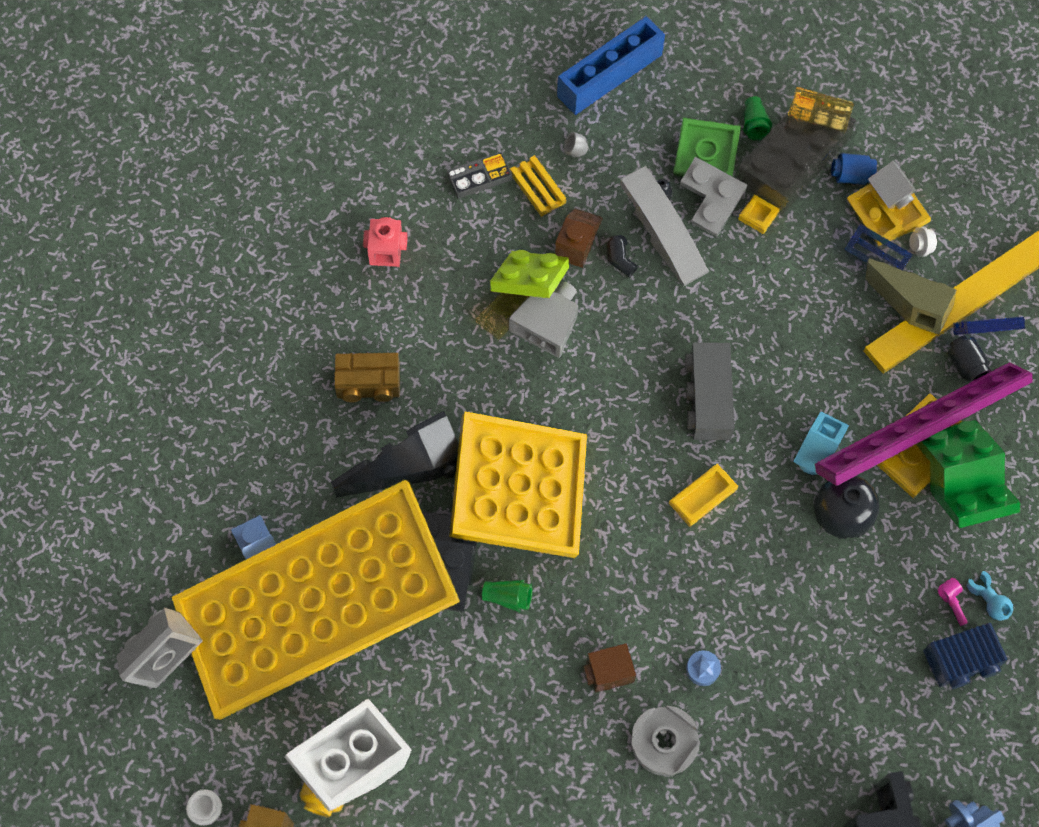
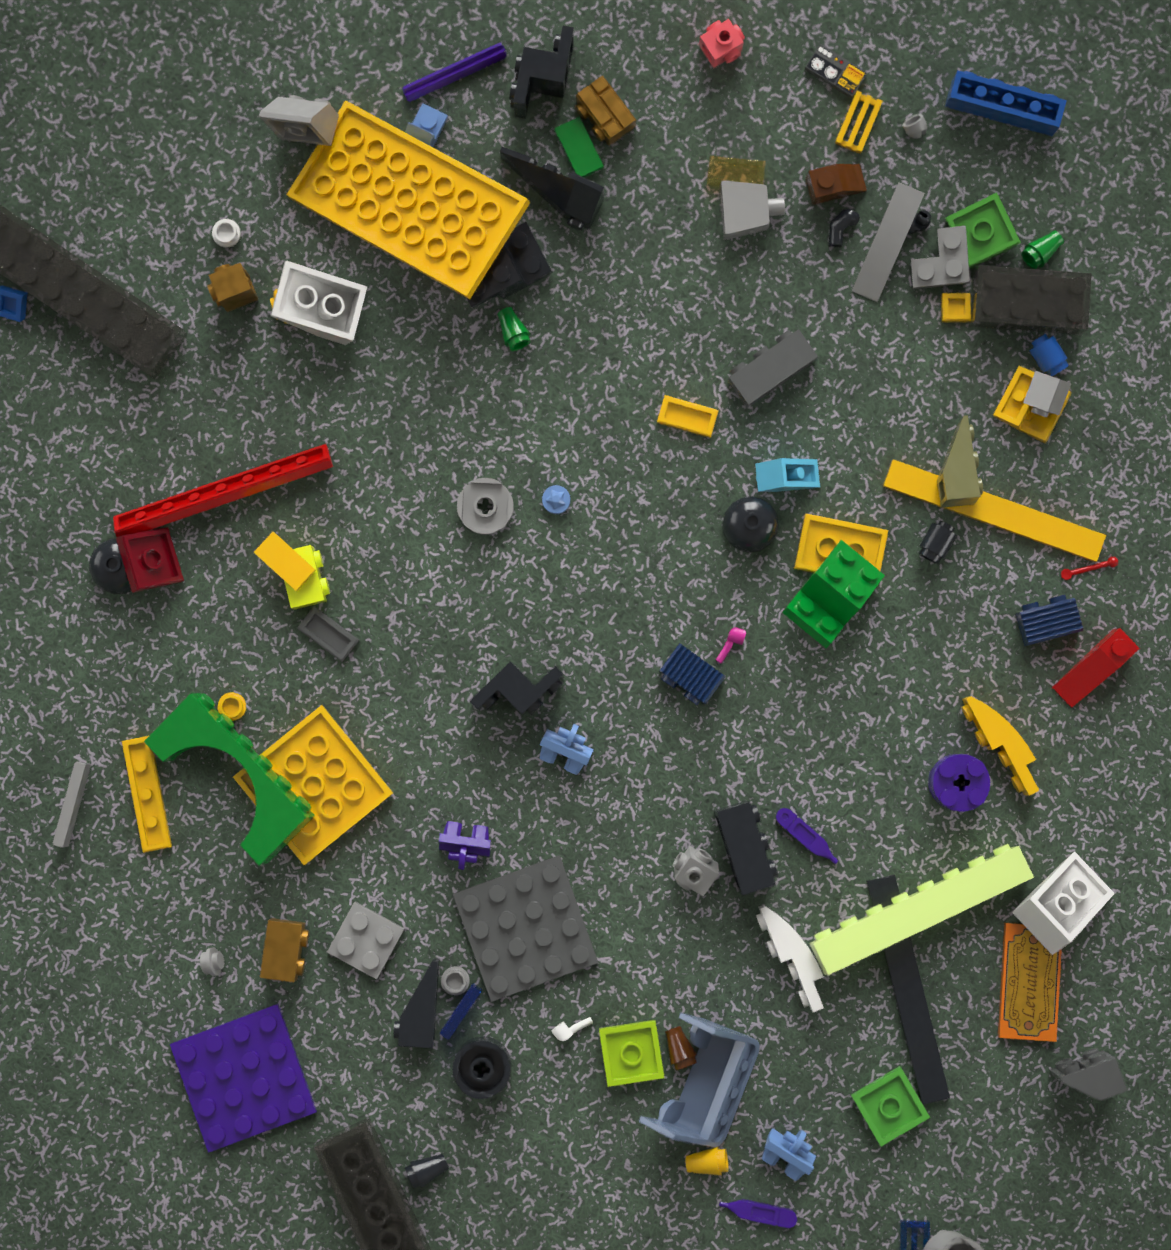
camera: 55 degrees right, 20 degrees up
yellow plate [449,412,587,558] -> none
lime plate [490,250,569,298] -> none
reddish brown brick [582,643,636,693] -> none
clear yellow tile [788,87,854,132] -> none
magenta tile [815,362,1033,486] -> none
clear blue tile [844,224,913,270] -> none
white plate [909,227,937,257] -> none
clear blue tile [953,317,1025,335] -> none
medium azure arm [967,571,1013,621] -> none
none -> dark purple axle [402,43,507,102]
none -> black bracket [509,26,574,119]
none -> green tile [554,117,604,178]

